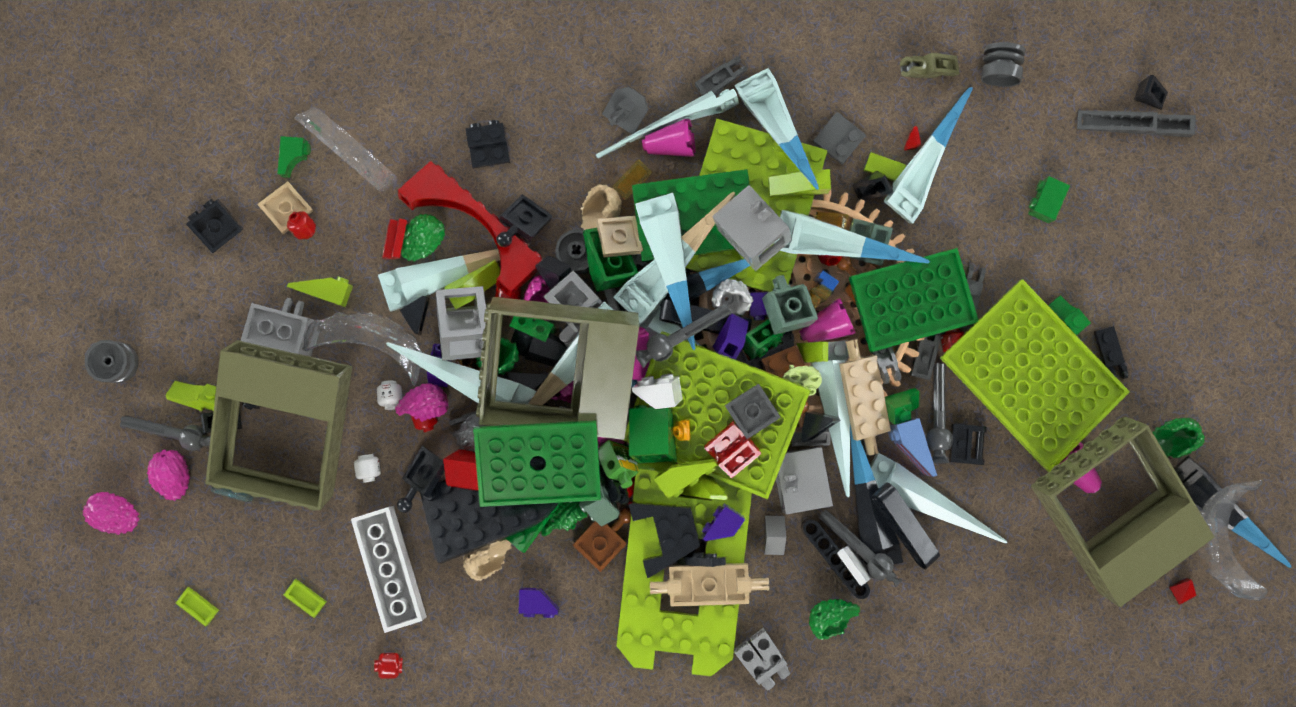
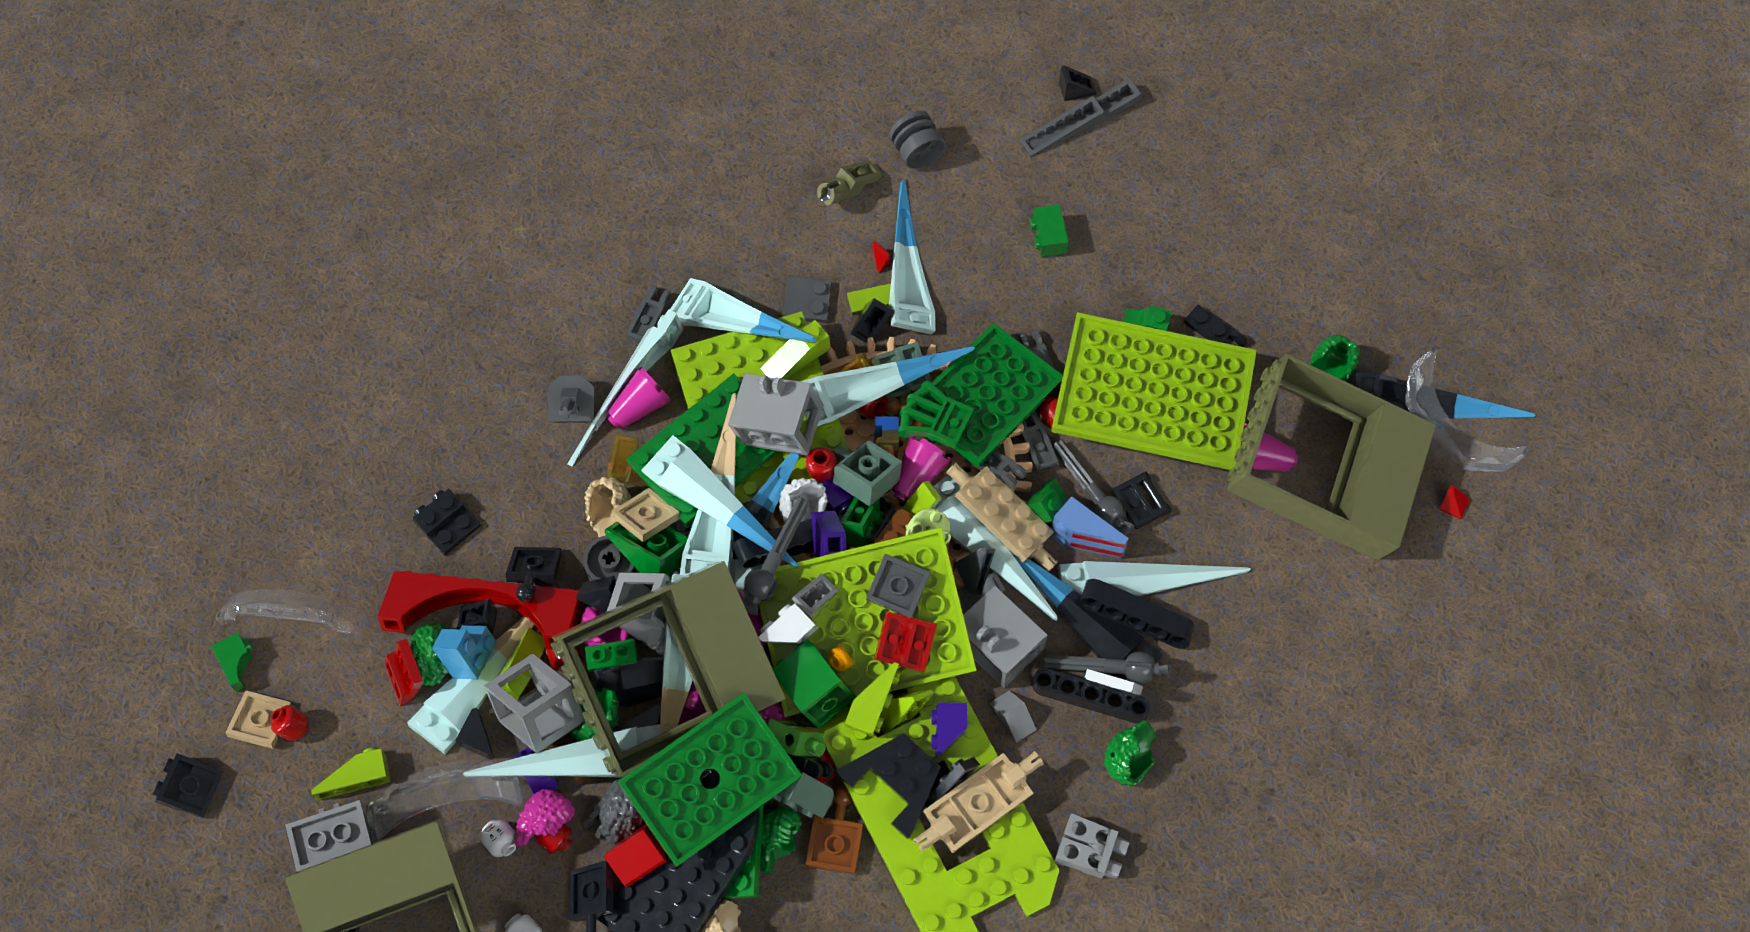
camera: 35 degrees left, 20 degrees down
none -> dark azure brick [432,625,496,680]
none -> black slope [457,599,498,634]
none -> light grey slope [792,573,839,618]
none -> red head [805,446,837,482]
none -> green plate [898,380,974,449]

